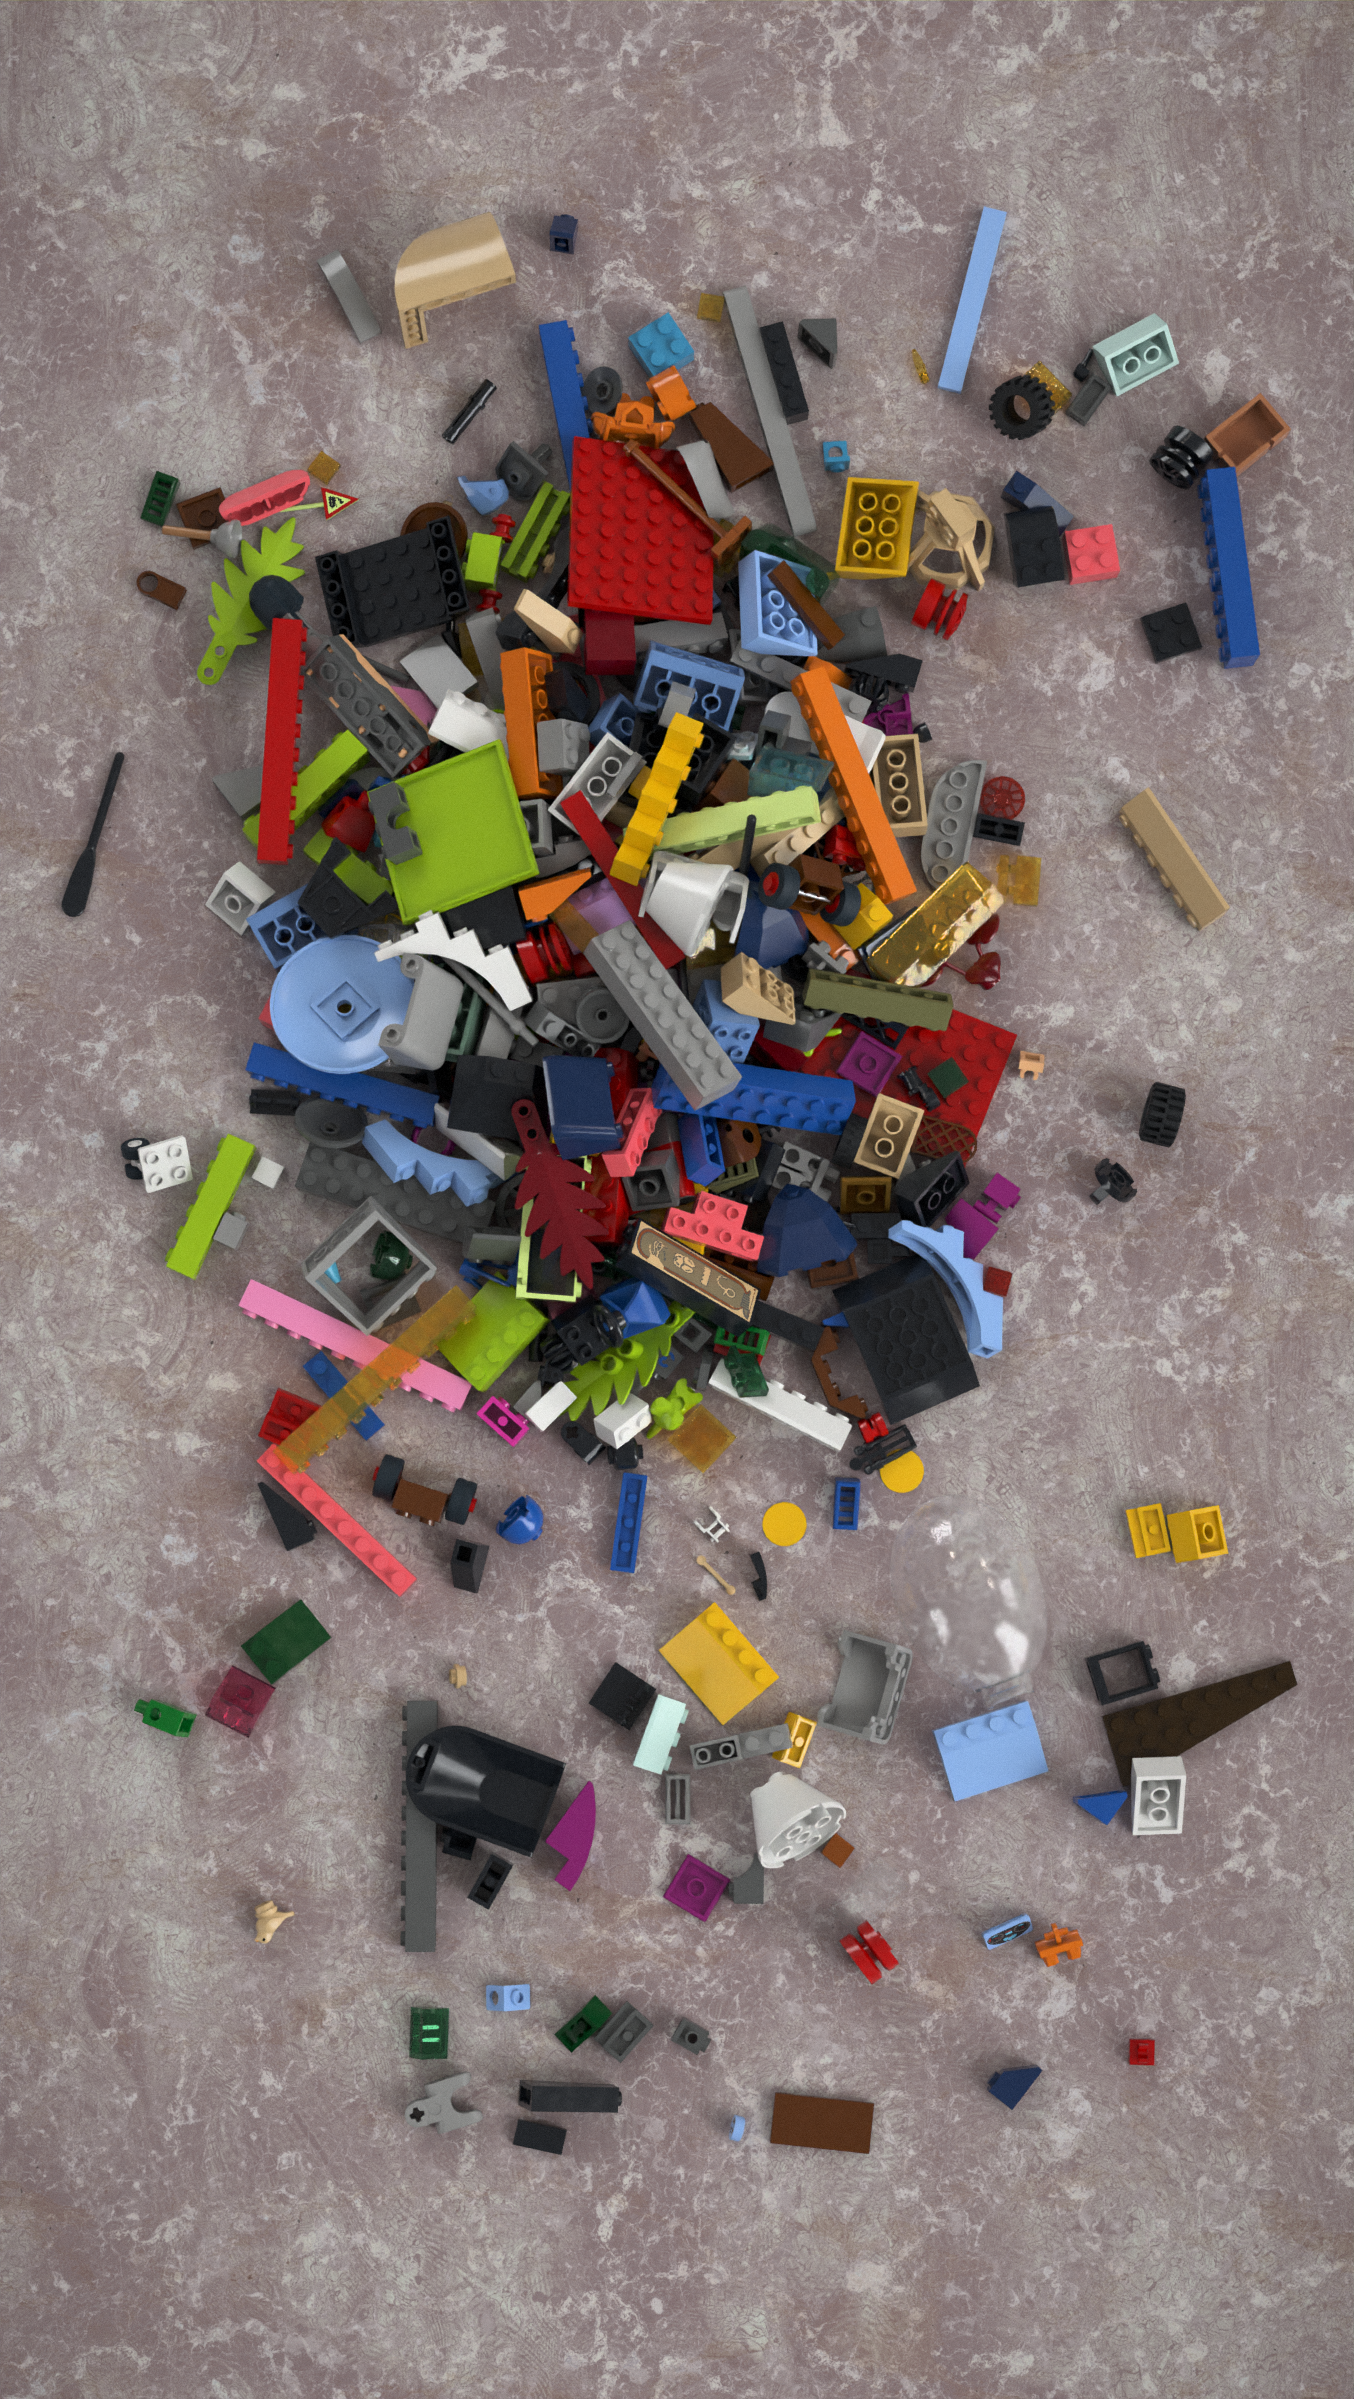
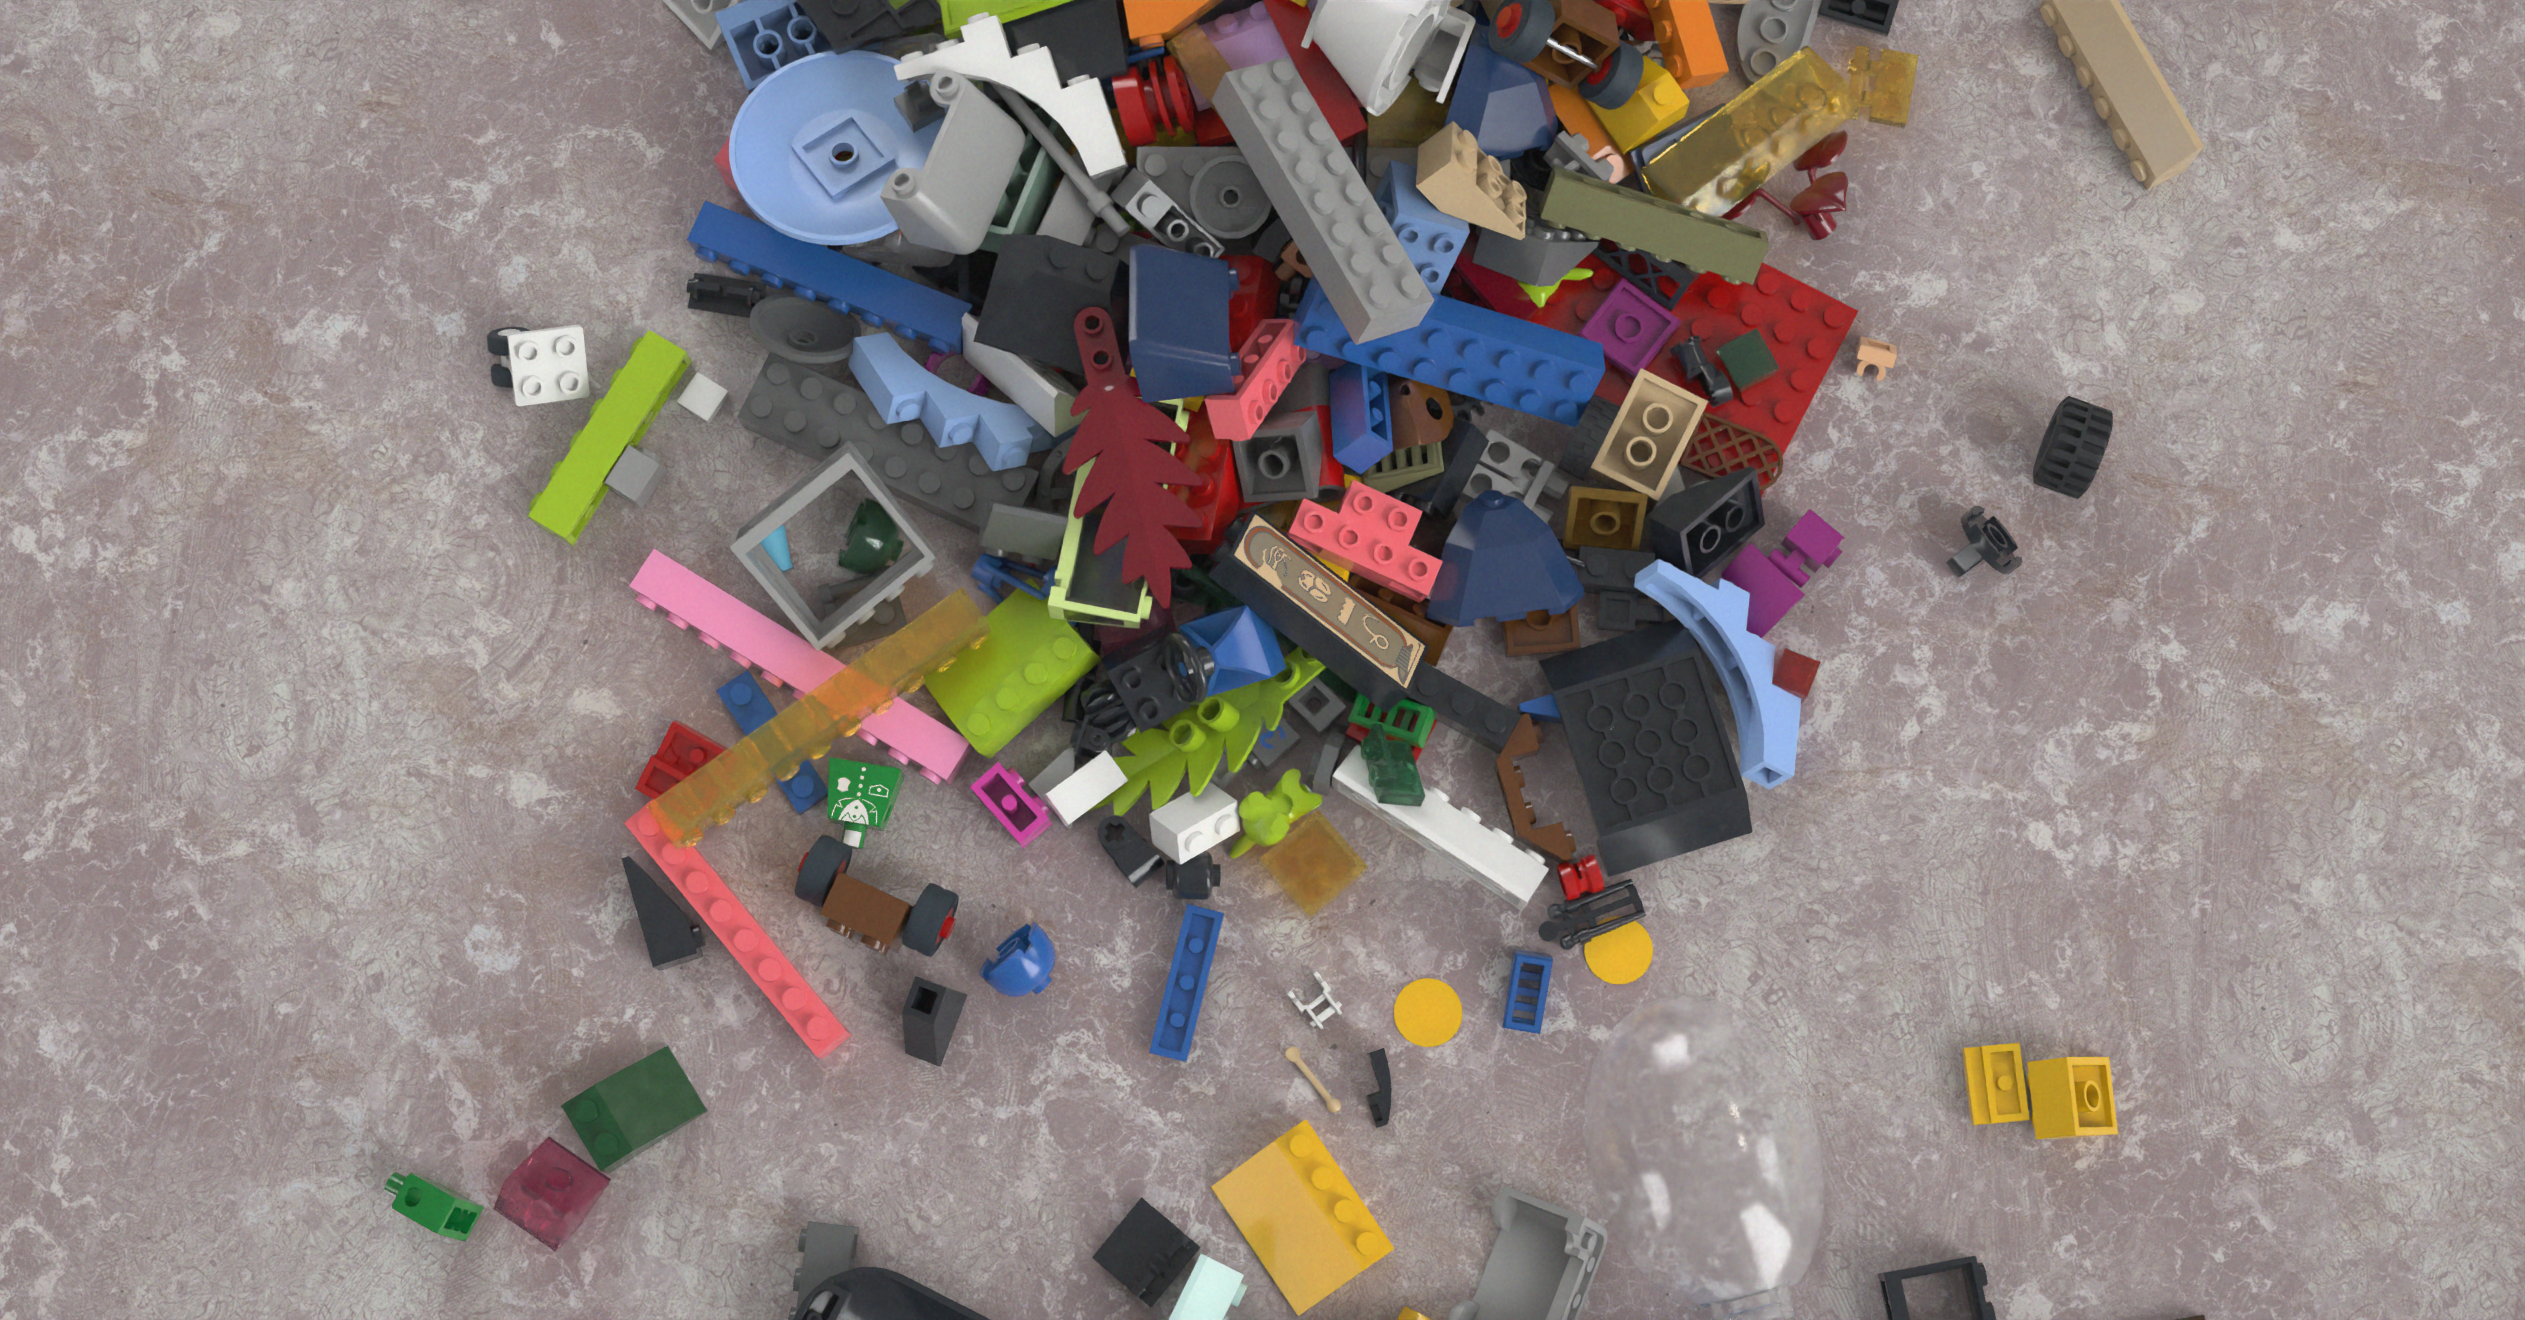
camera: 15 degrees right, 5 degrees down
tan plate [449,1664,467,1689] -> none
none -> green torso [827,757,905,850]
none -> dark grey tile [894,80,946,133]

